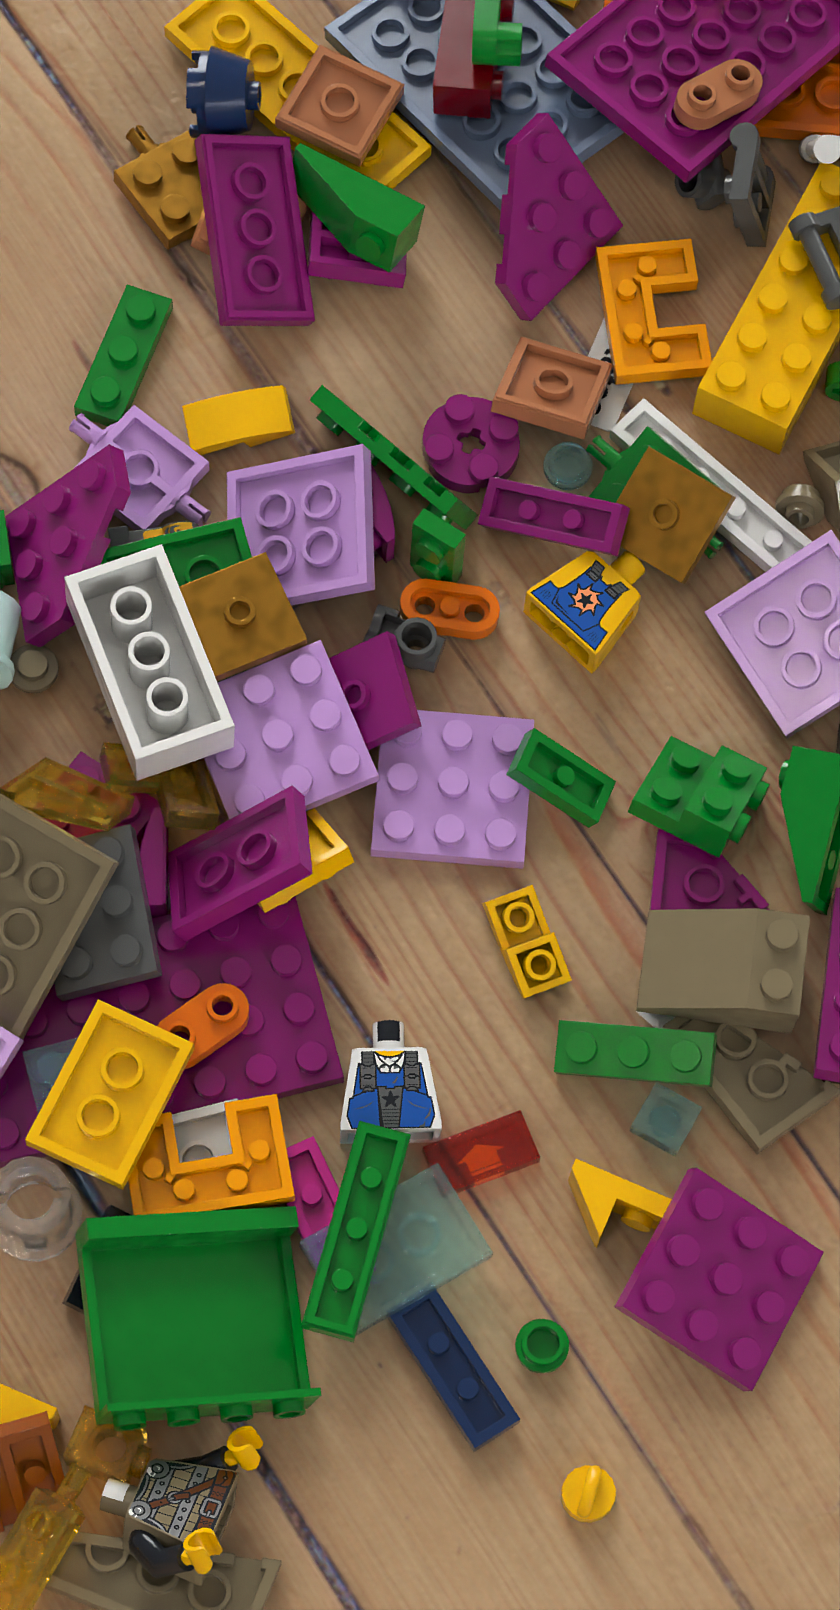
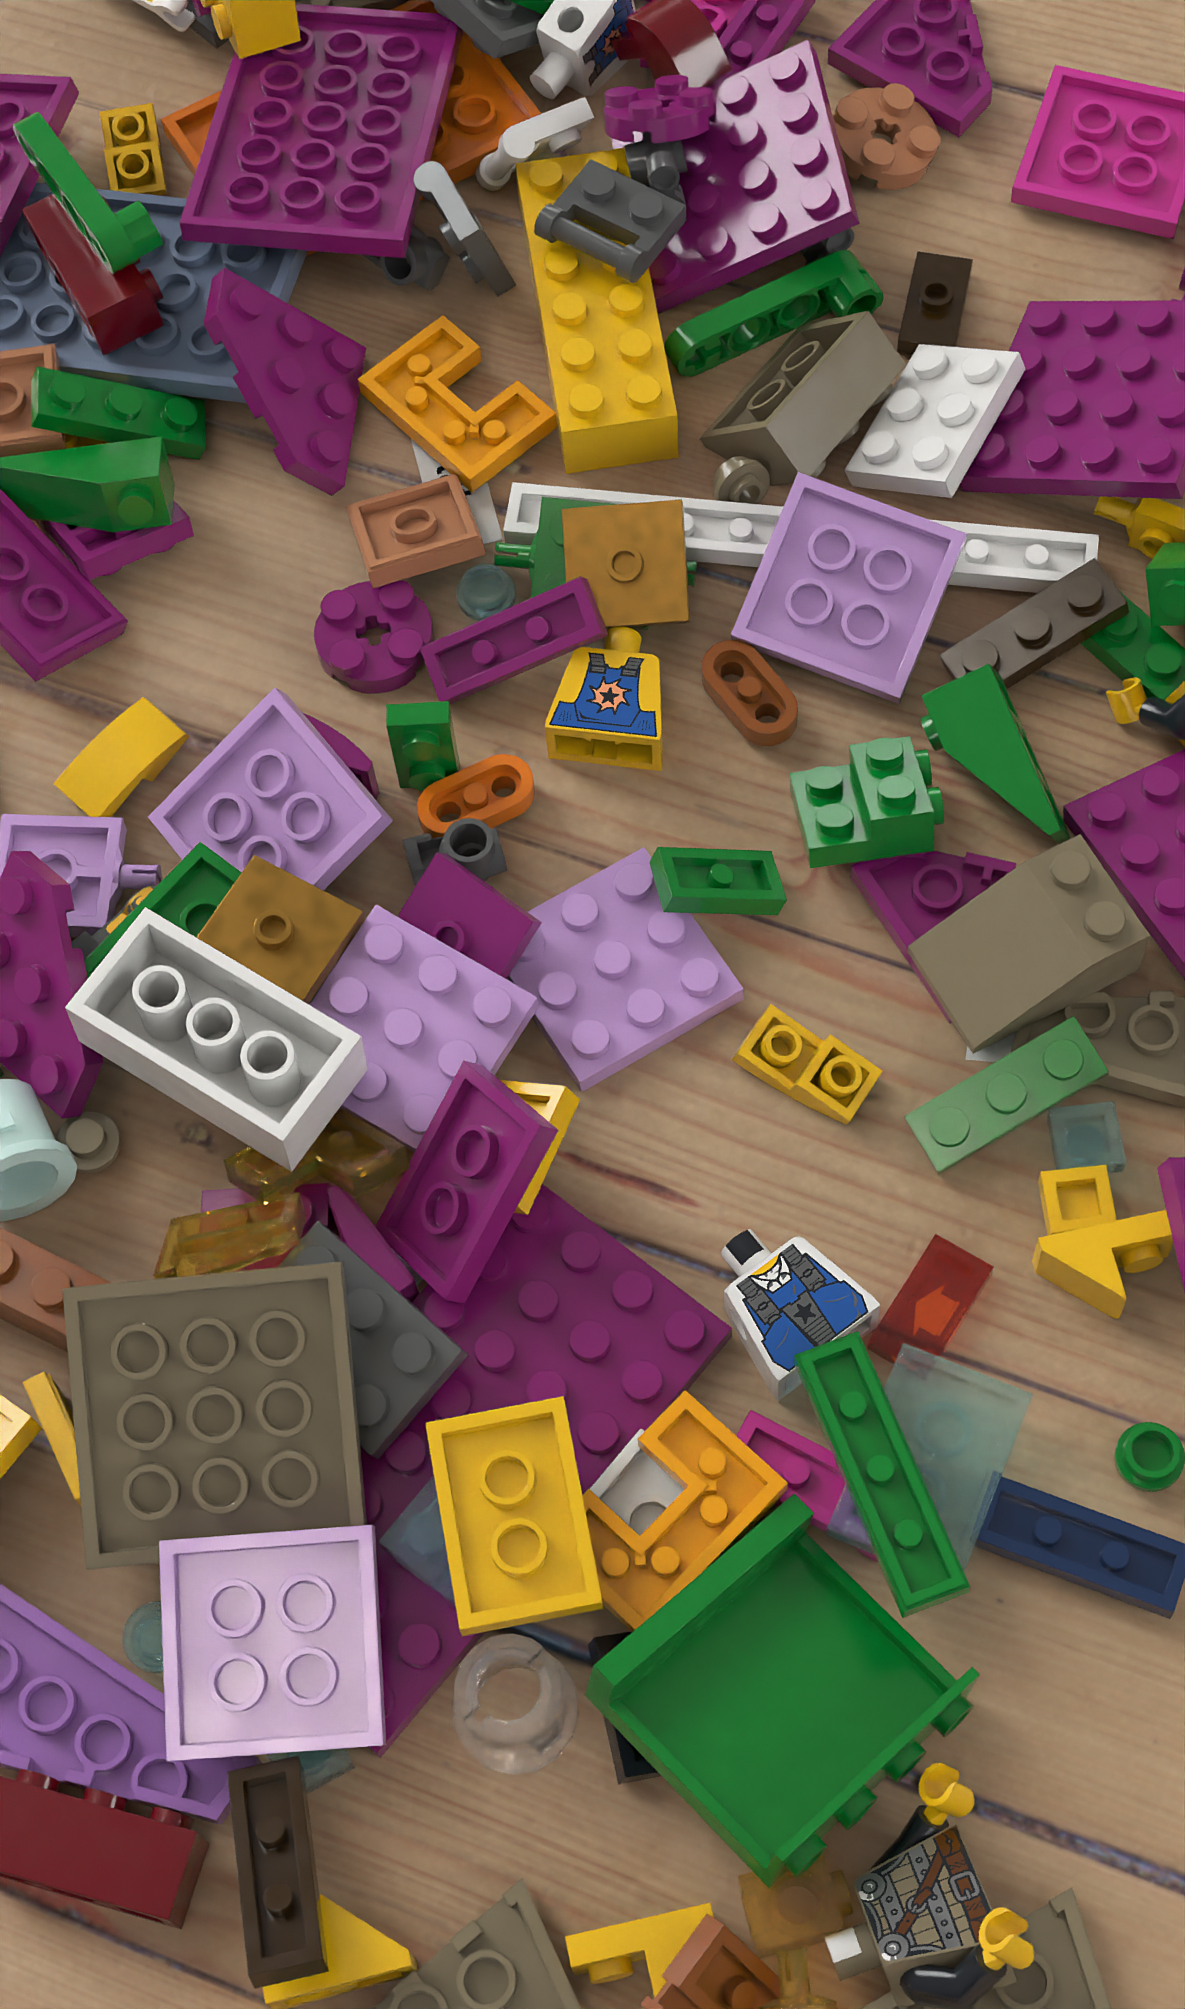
camera: 25 degrees left, 5 degrees down
orange plate [157,983,249,1069] -> none
green wing [310,385,478,530] -> none
nougat plate [674,59,763,130] -> none
none -> green plate [31,366,206,460]
none -> dark orange plate [702,640,798,746]
none -> yellow plate [1038,1165,1117,1236]

